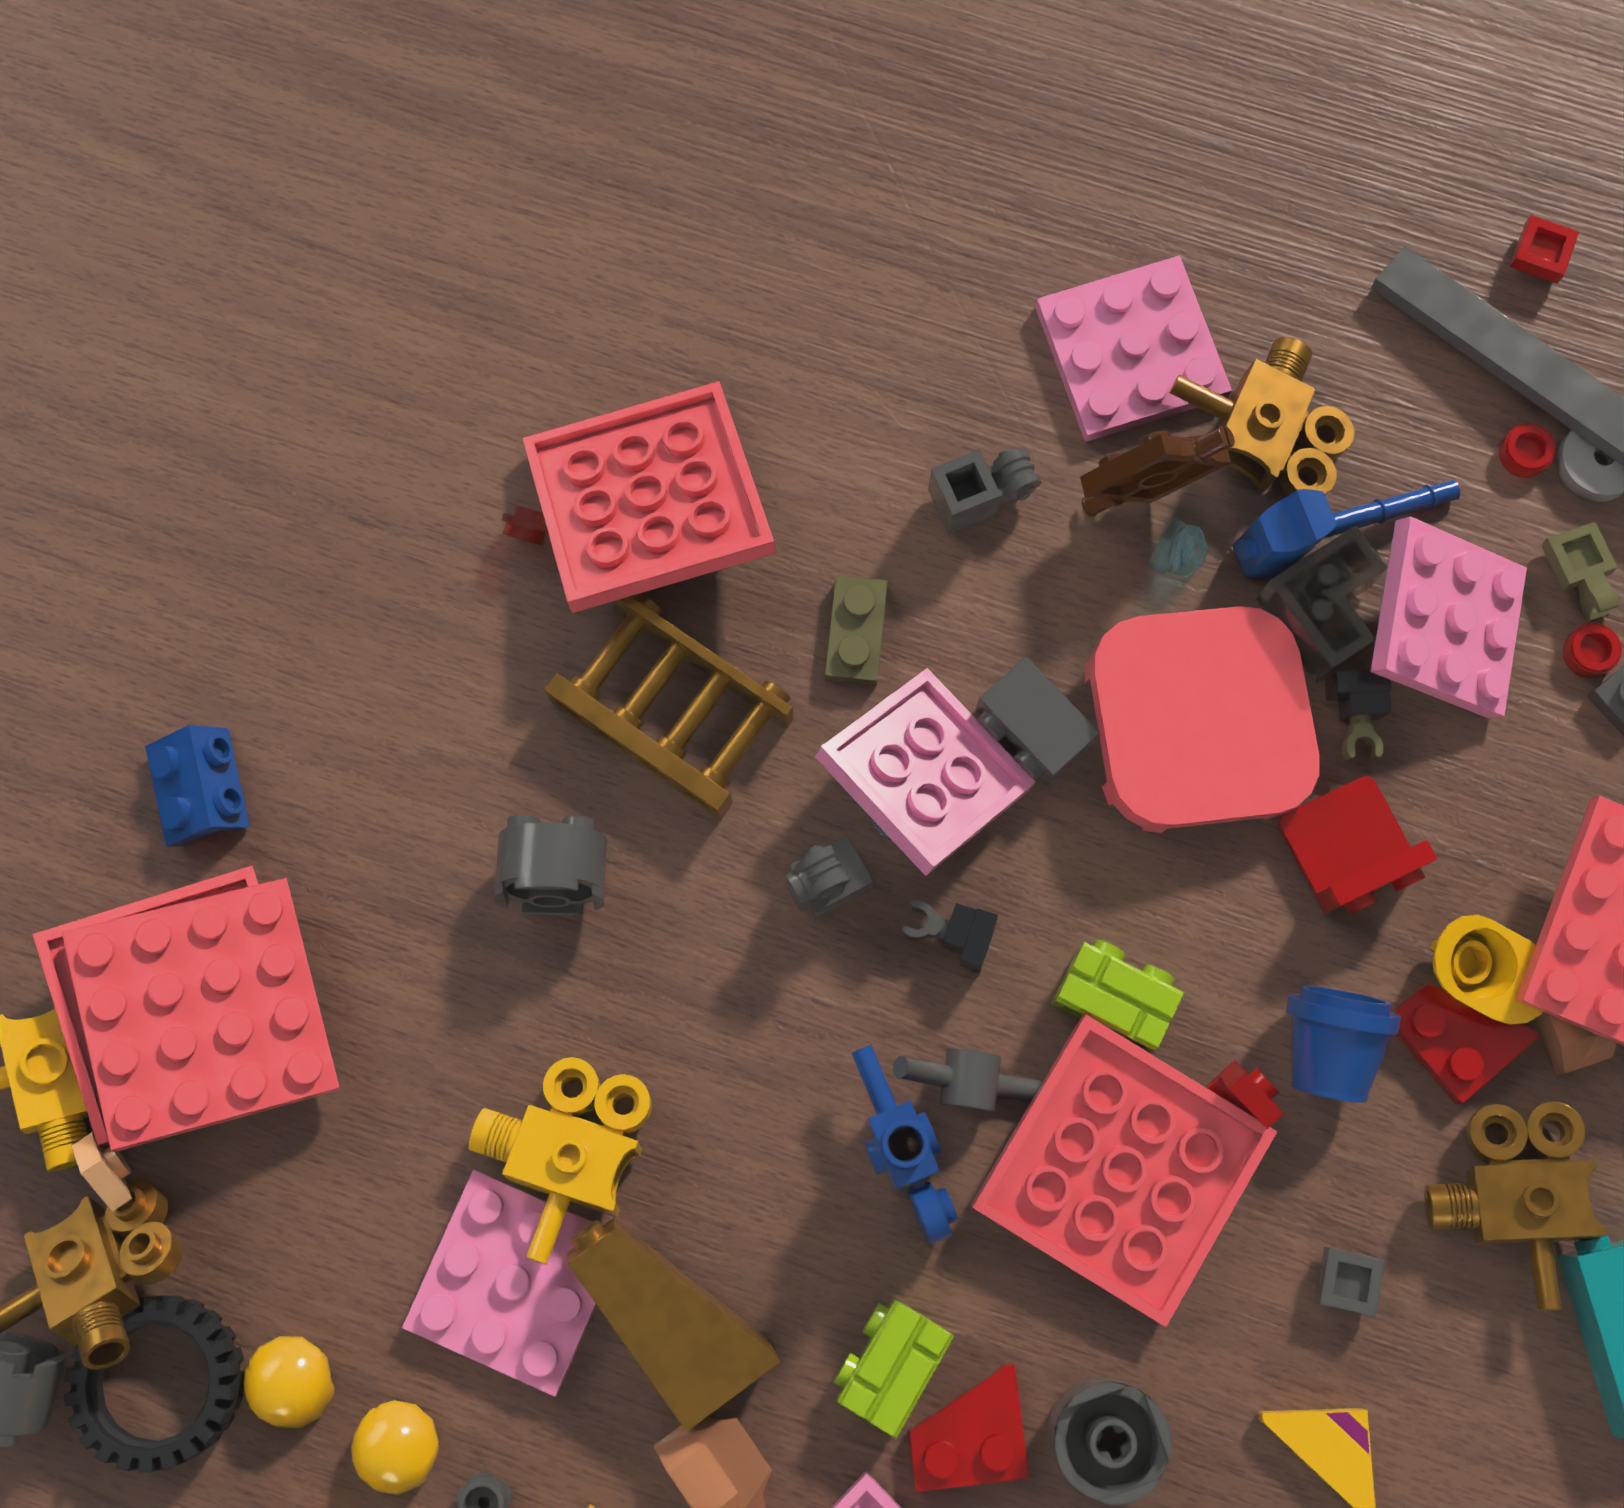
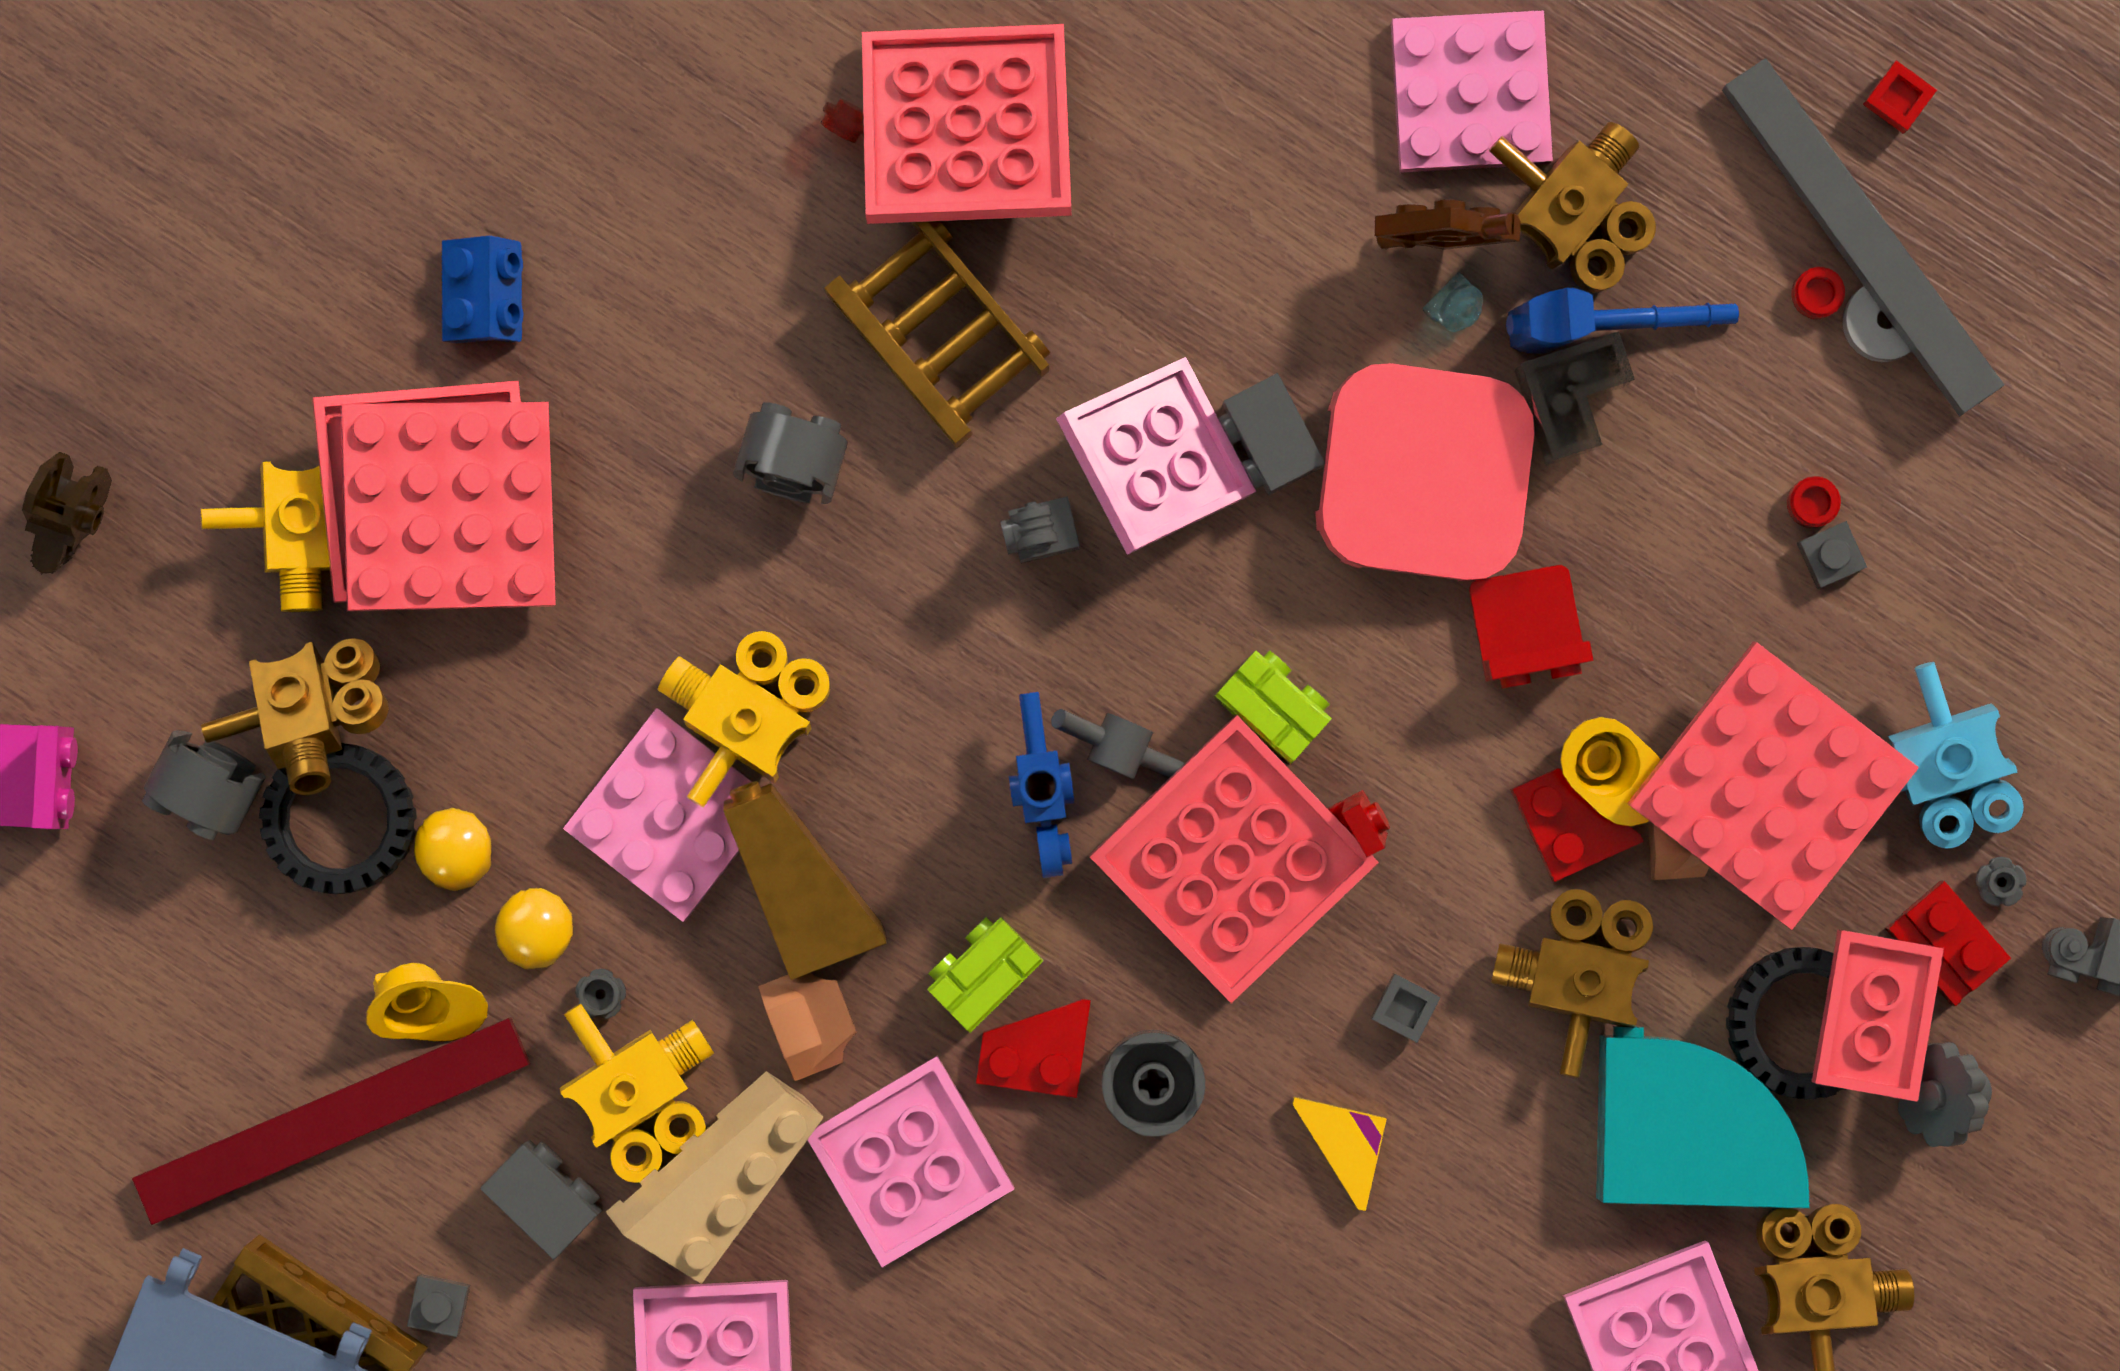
camera: 15 degrees right, 10 degrees up
light nougat plate [72,1133,132,1211] -> none
olive plate [825,575,888,686] -> none
black piece [902,900,998,973] -> none
dark grey brick [928,448,1042,535] -> none
blue piece [1286,986,1401,1102] -> none
black piece [1325,671,1392,761] -> none
bright pink plate [1370,516,1527,719] -> none
olive plate [1541,521,1620,622] -> none

